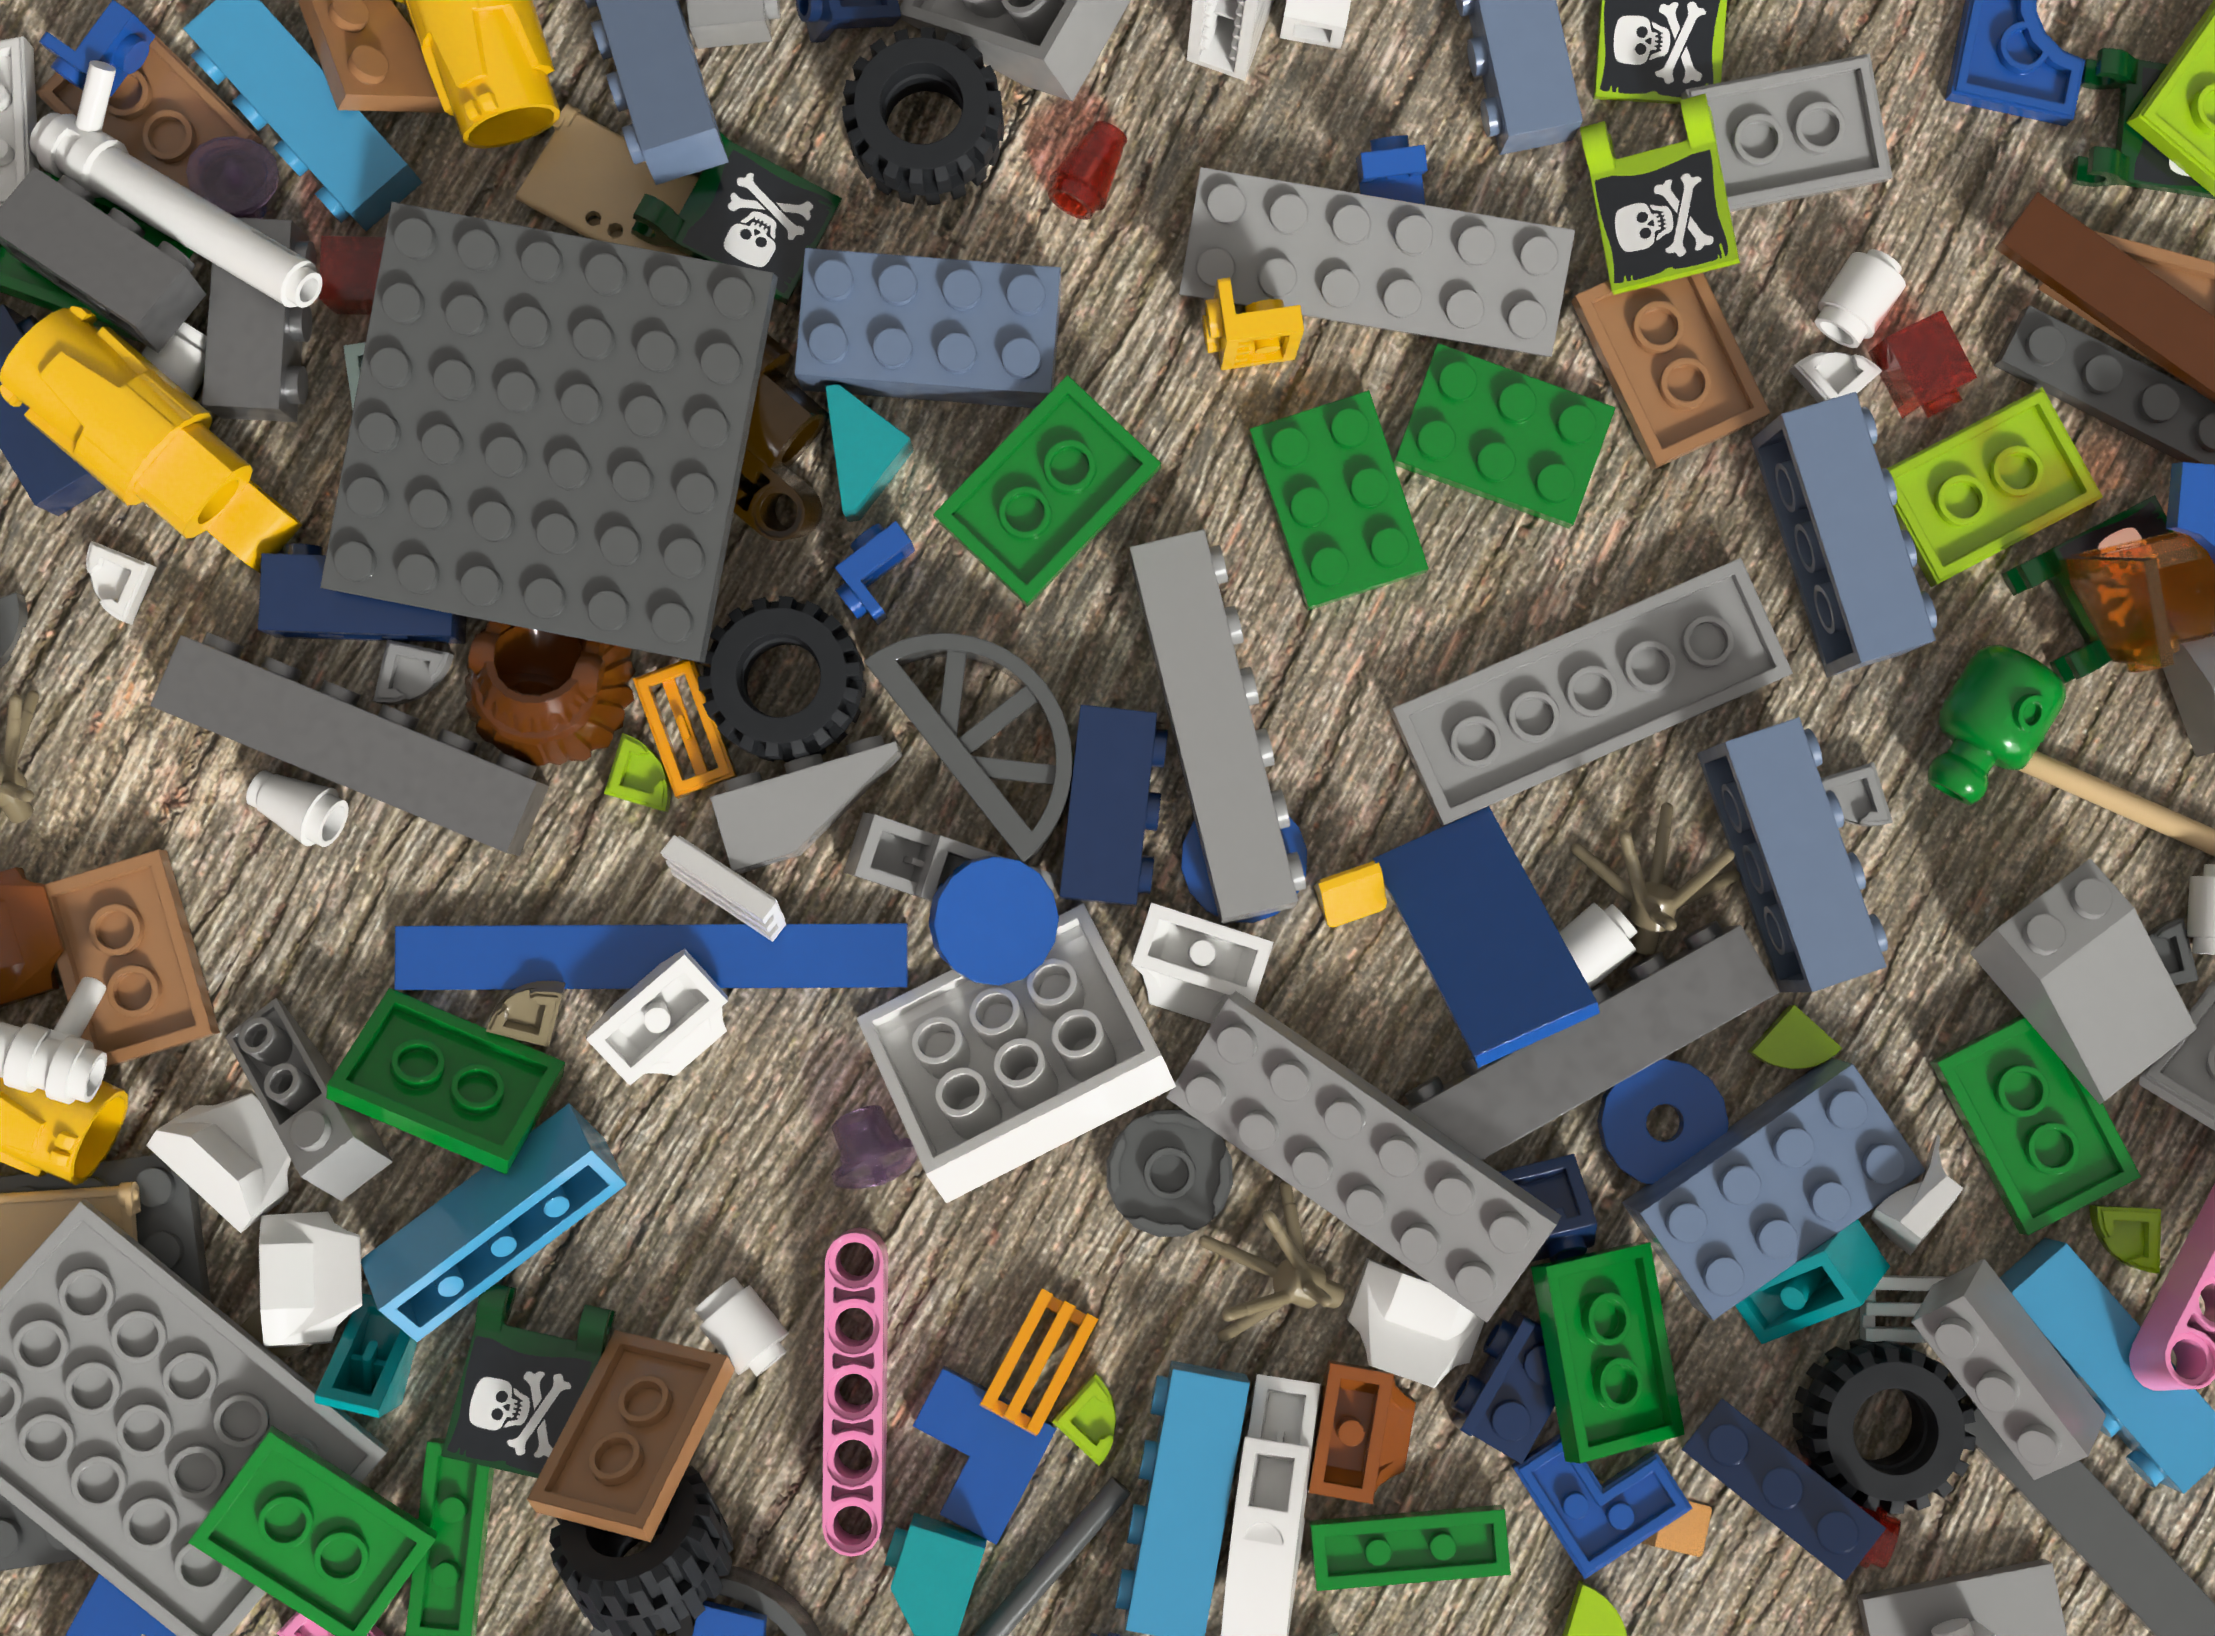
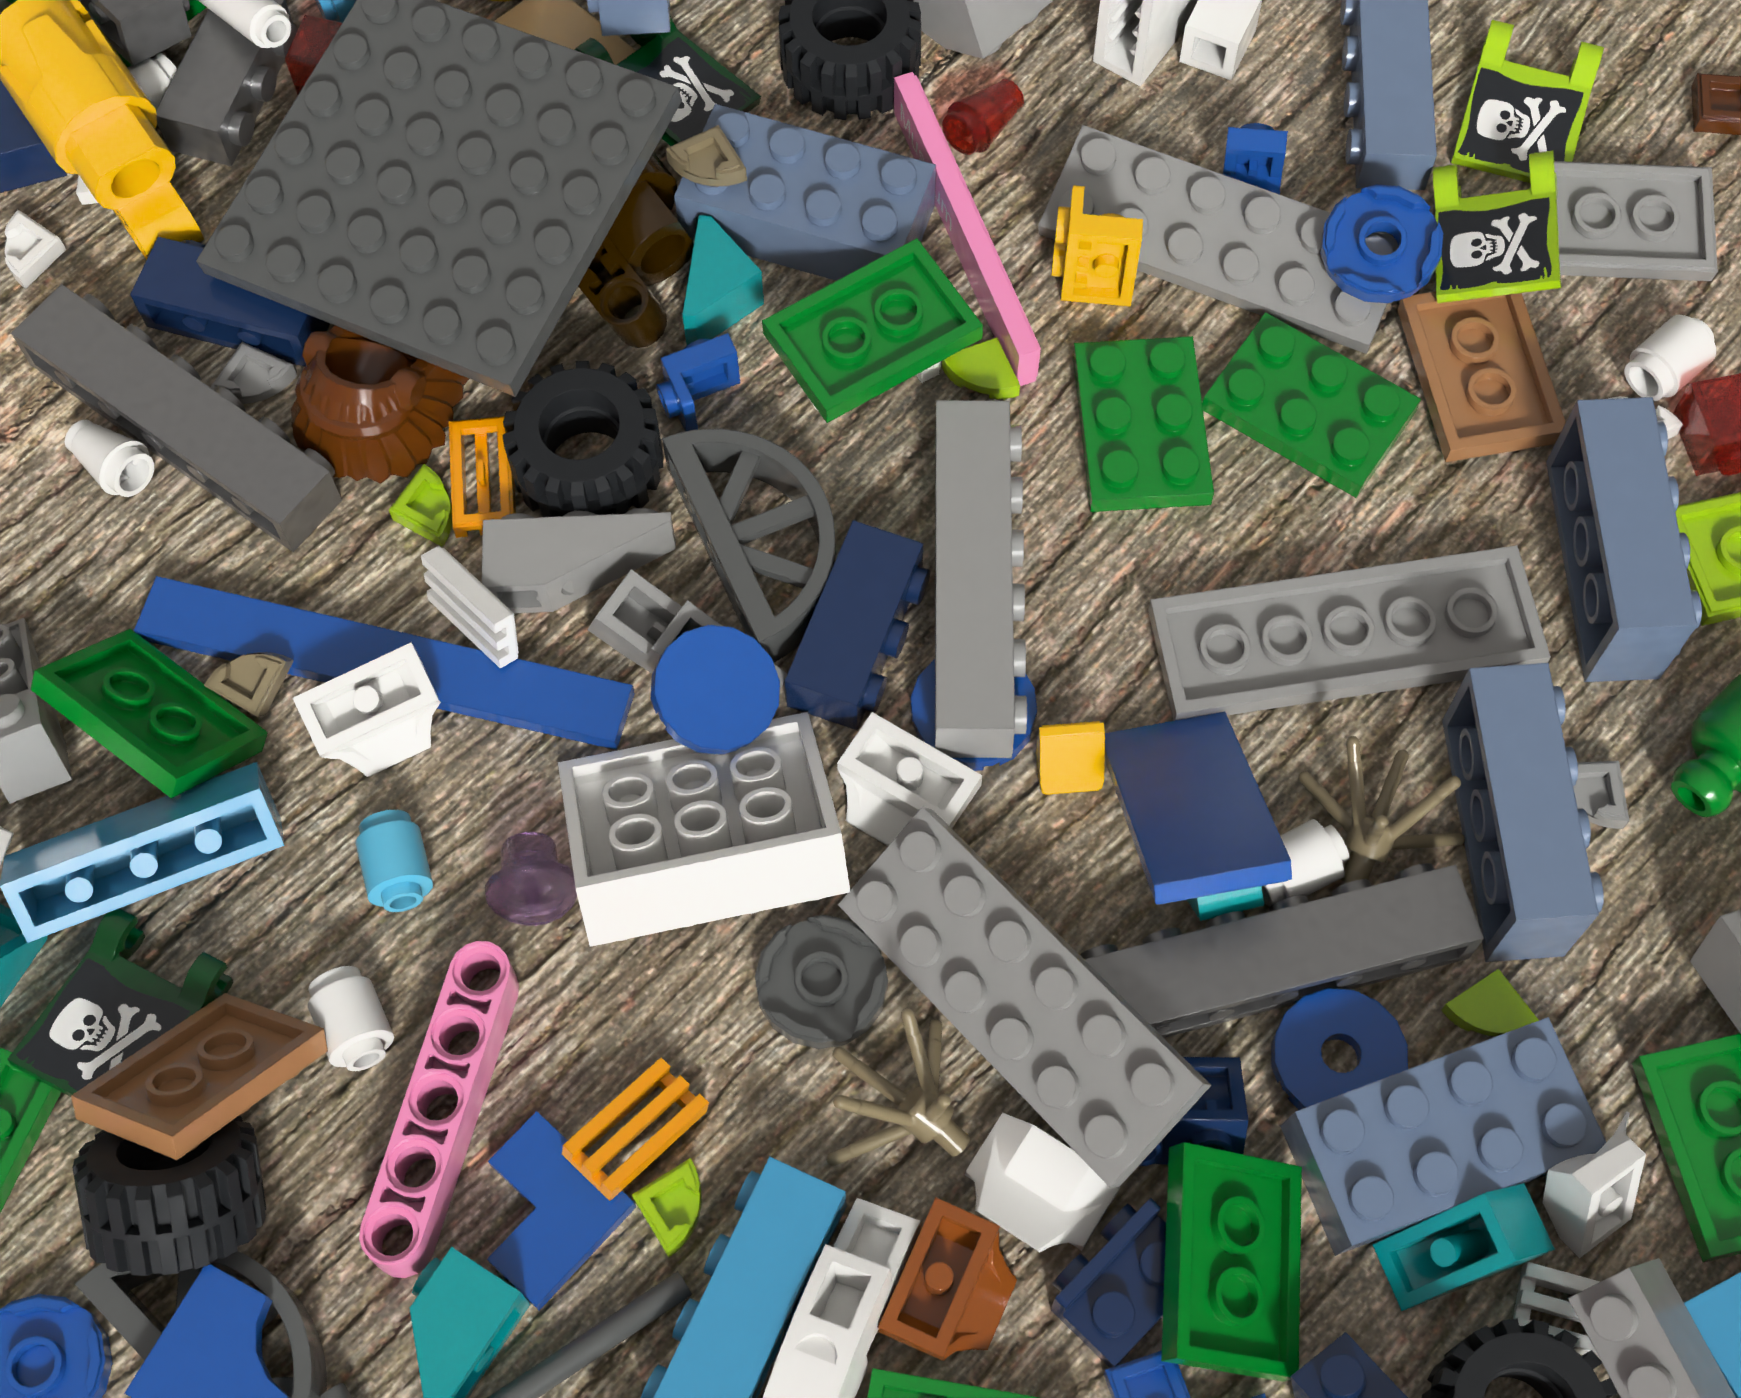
camera: 20 degrees right, 20 degrees down
none -> medium azure brick [355,810,433,912]
none -> dark tan tile [666,125,747,187]
none -> bright pink tile [894,72,1041,386]
none -> lime tile [942,337,1020,400]
none -> blue tile [1321,184,1443,303]

